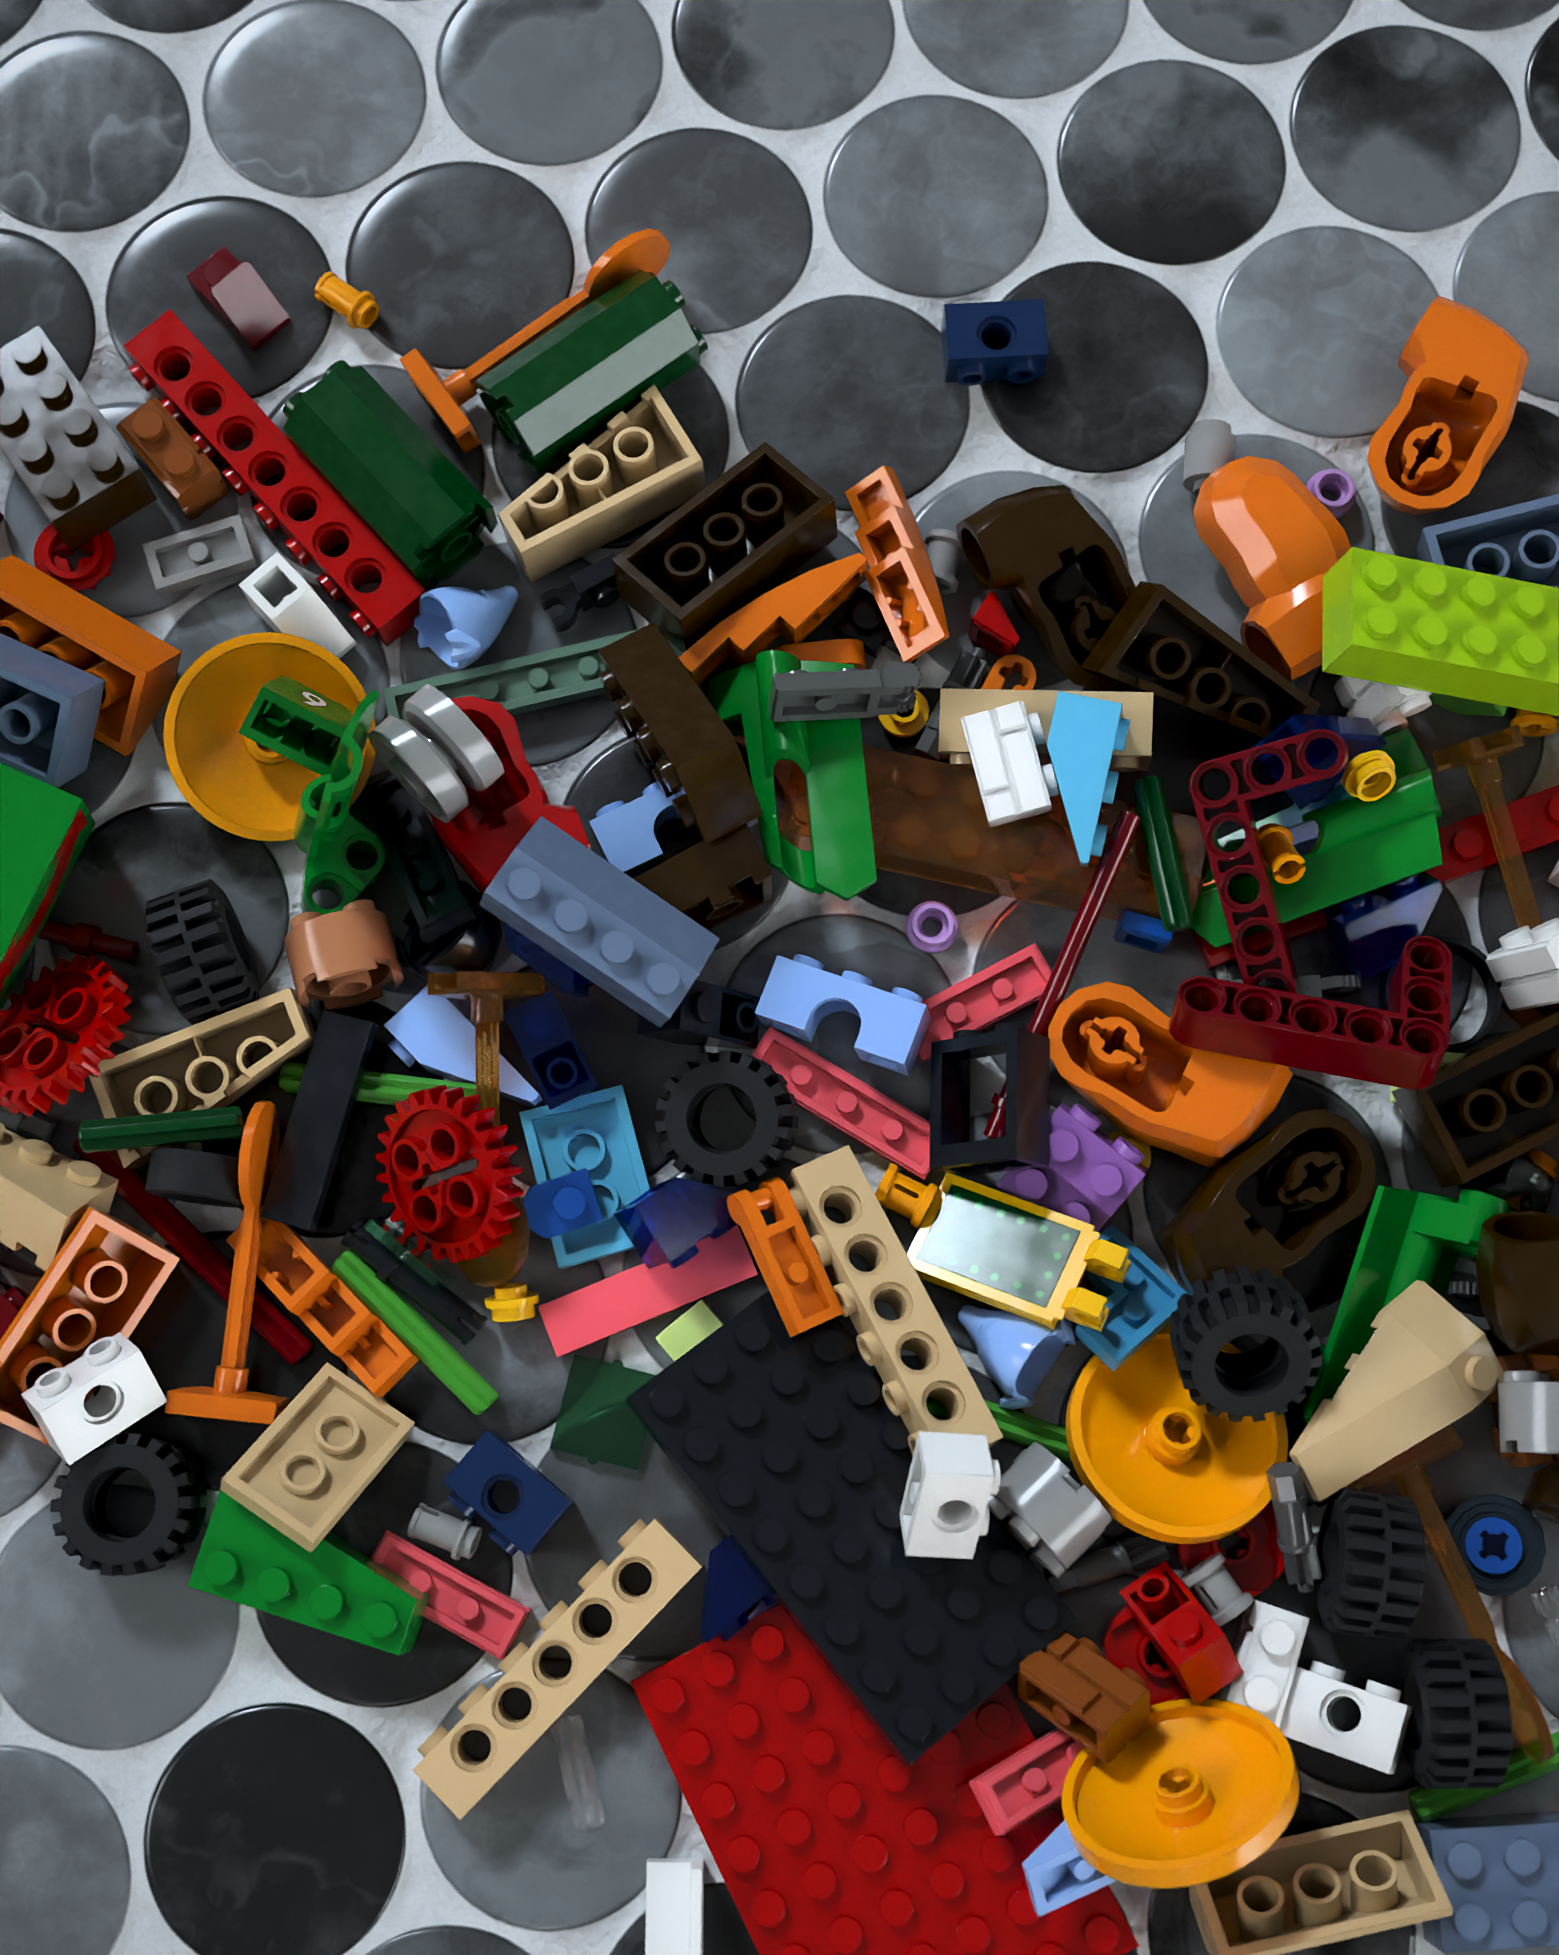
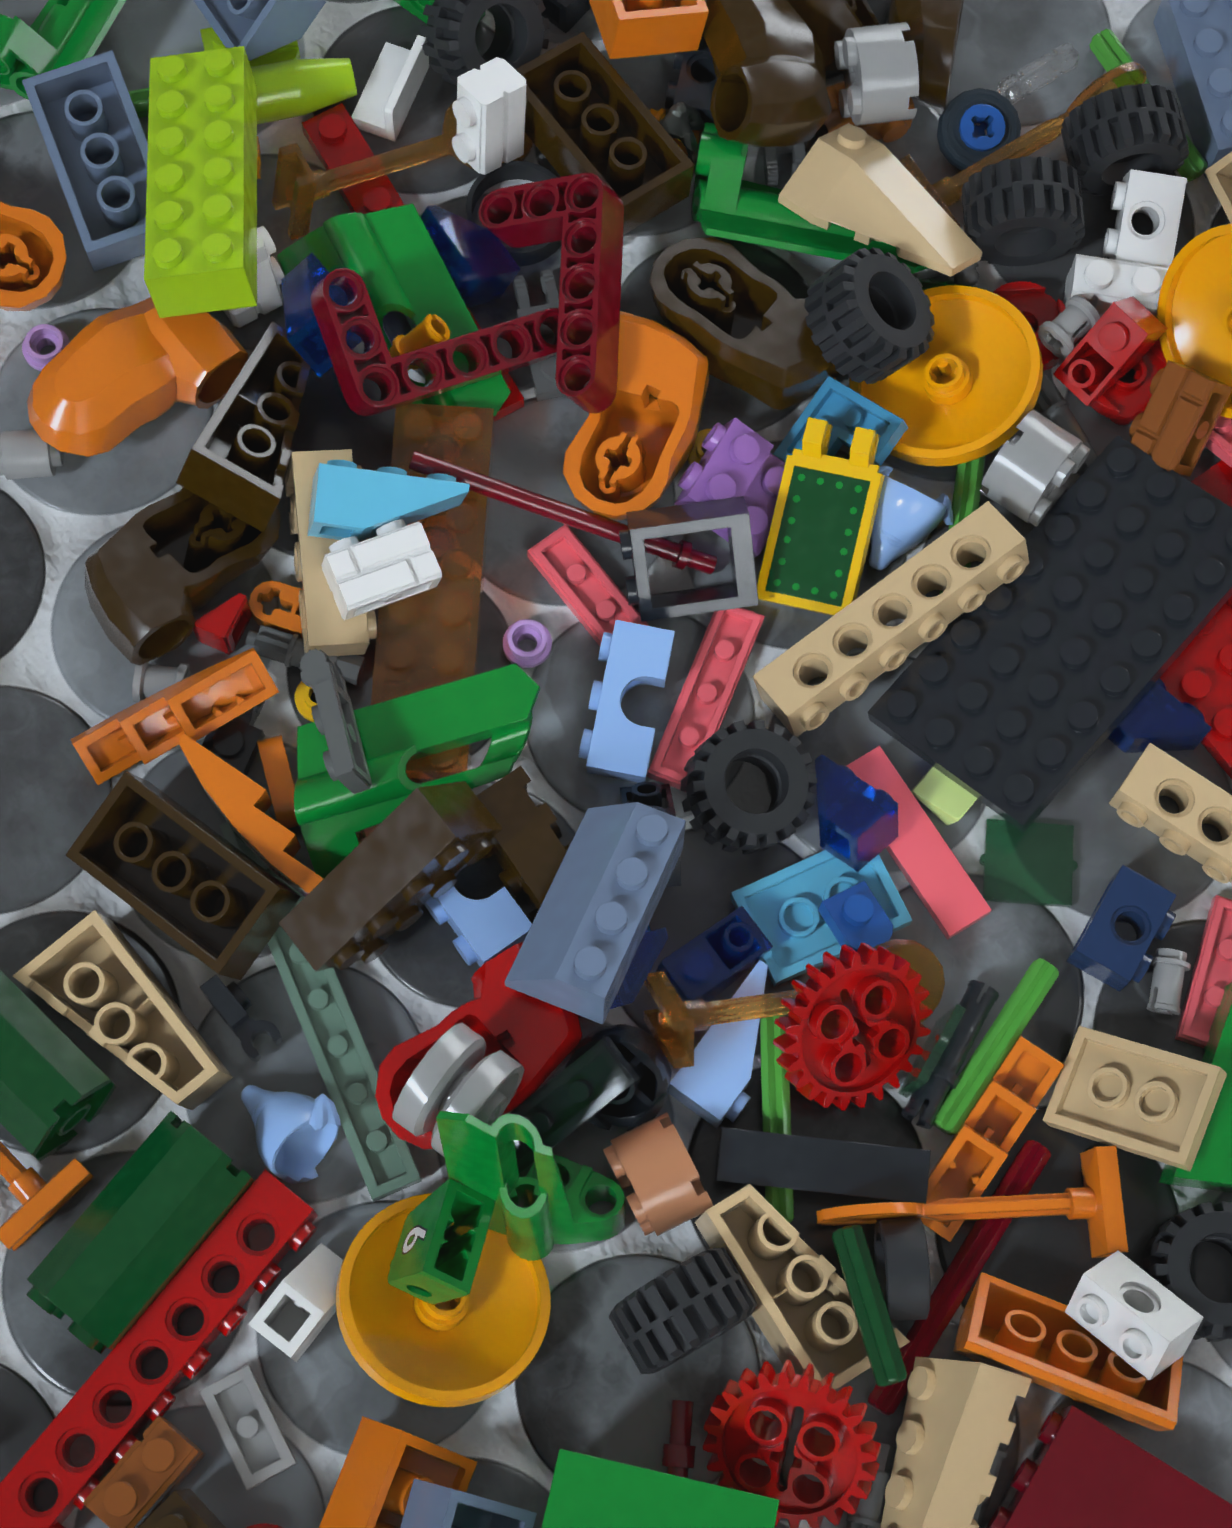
camera: 105 degrees left, 5 degrees down
yellow plate [484,1282,539,1322] -> none
orange plate [727,1176,844,1338] -> none
light orange bush [875,1162,939,1229] -> none
white brick [899,1431,1000,1559] -> none
blue tile [1113,909,1174,954] -> none
dark green axle [1132,776,1194,932] -> none
dark grey piece [1266,1462,1322,1593] -> none
yellow plate [1342,750,1396,802] -> none

